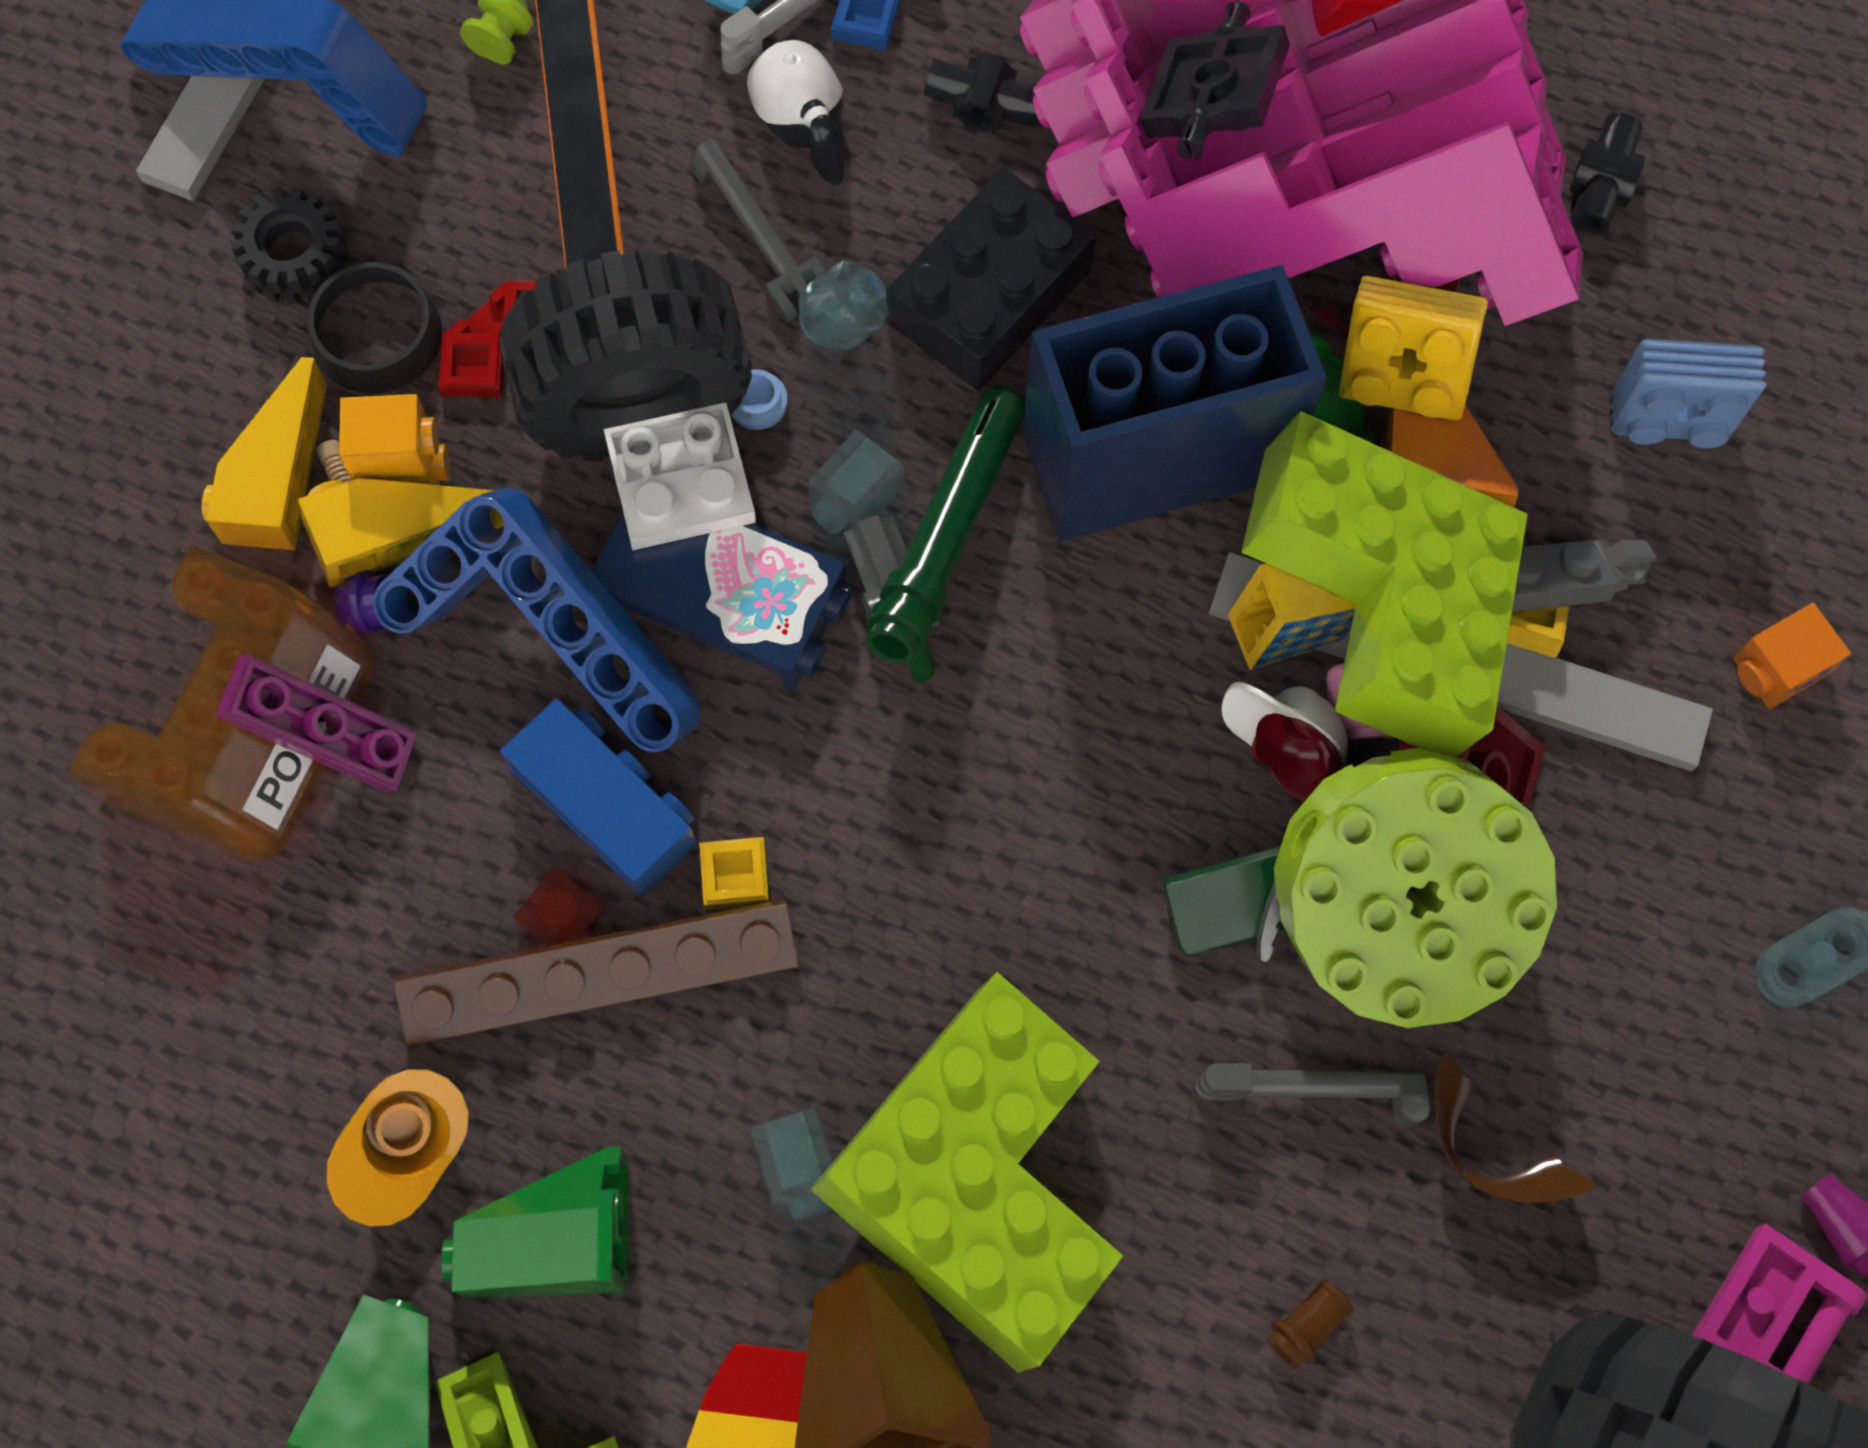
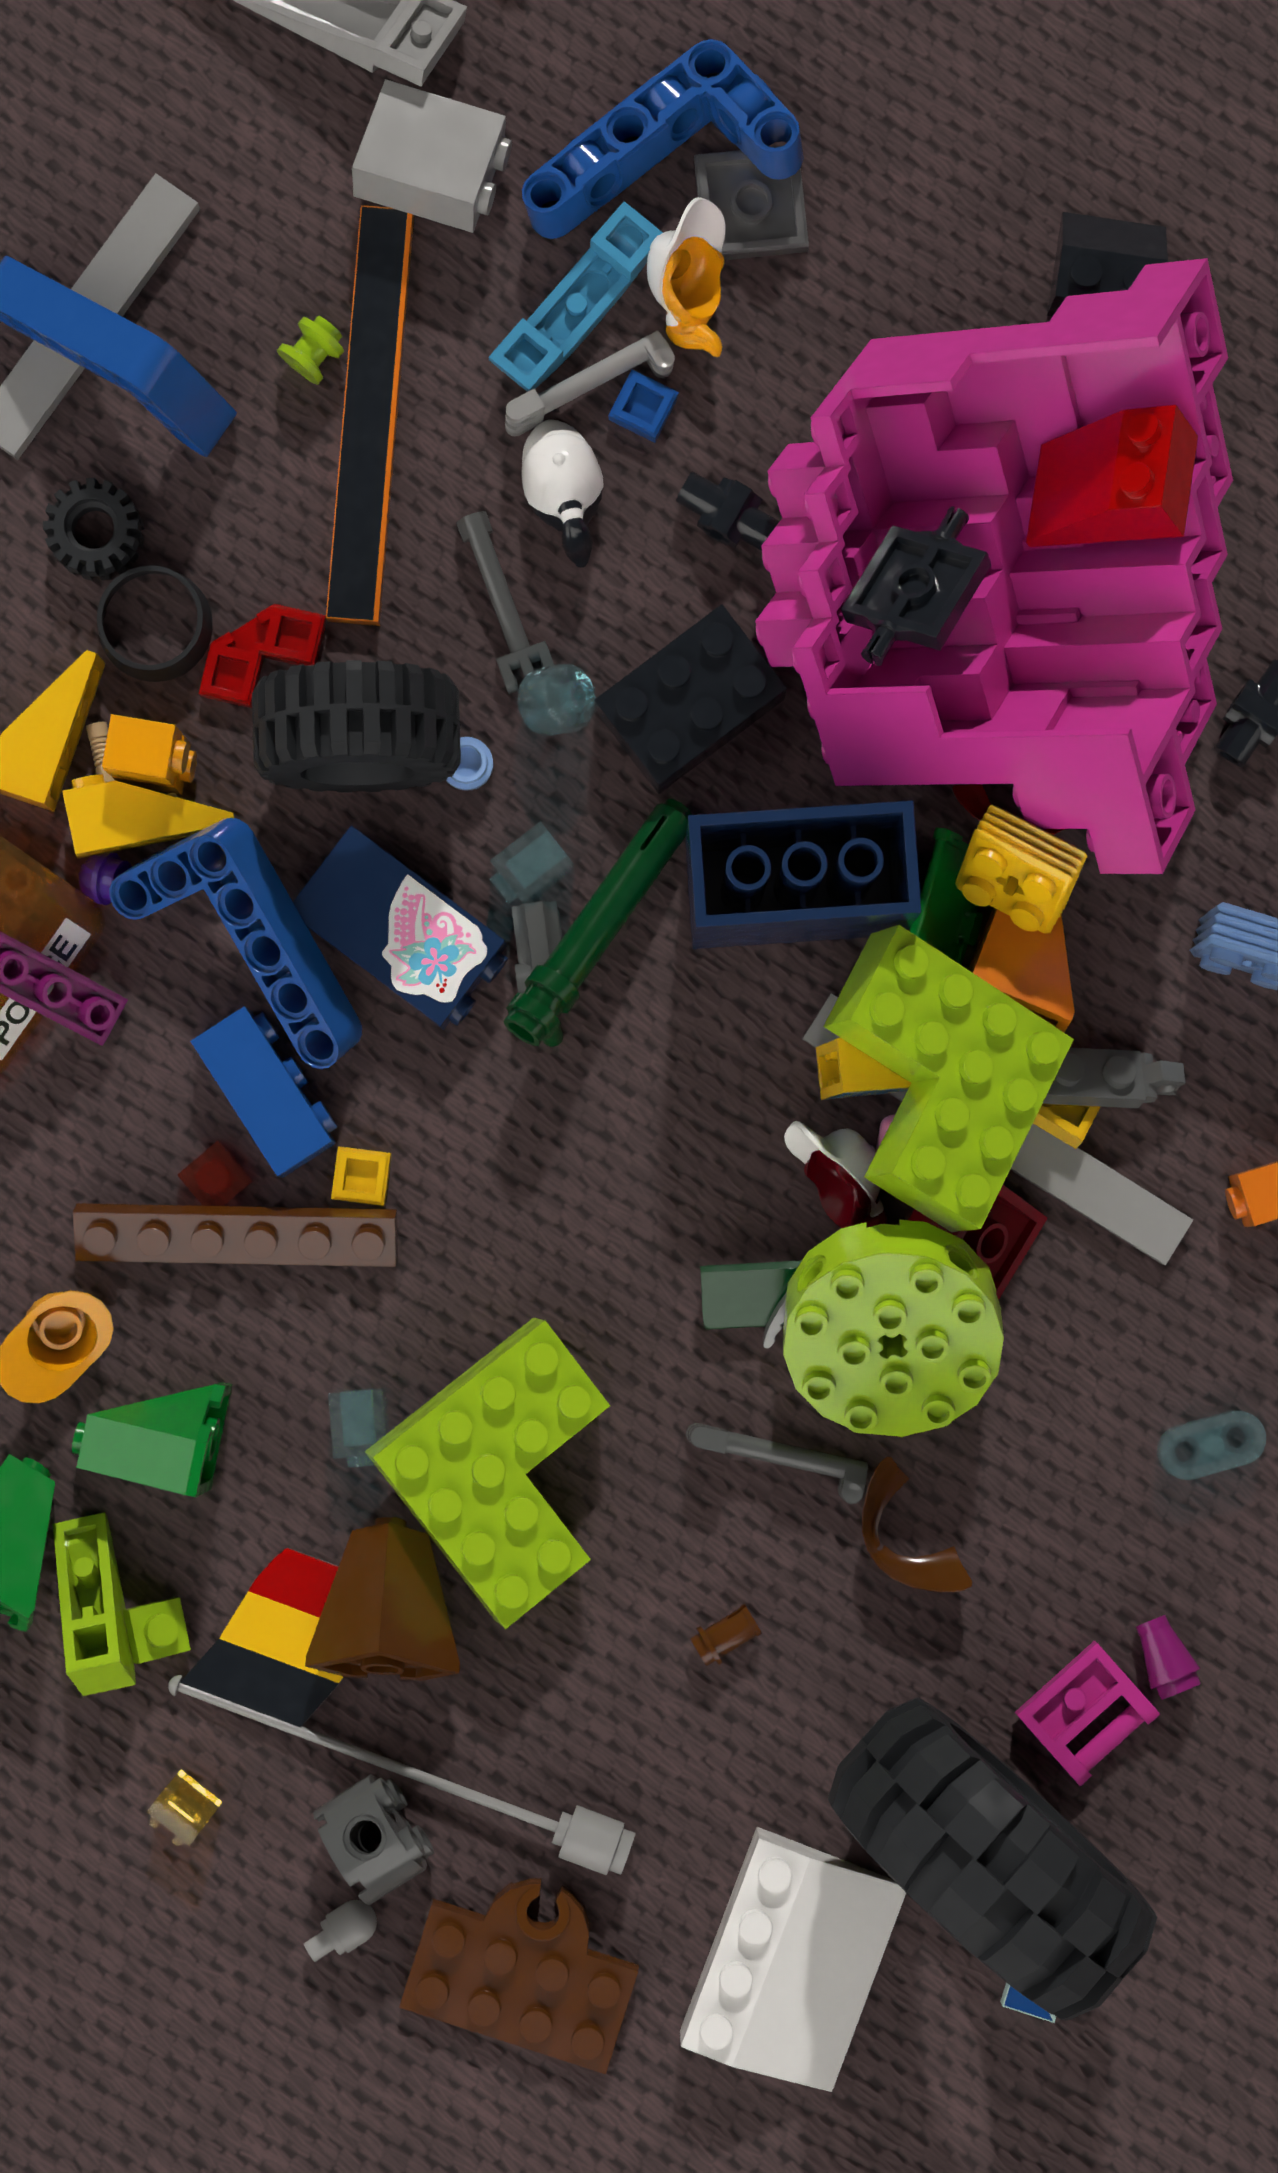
camera: 15 degrees right, 15 degrees up
white plate [604,403,756,550] -> none

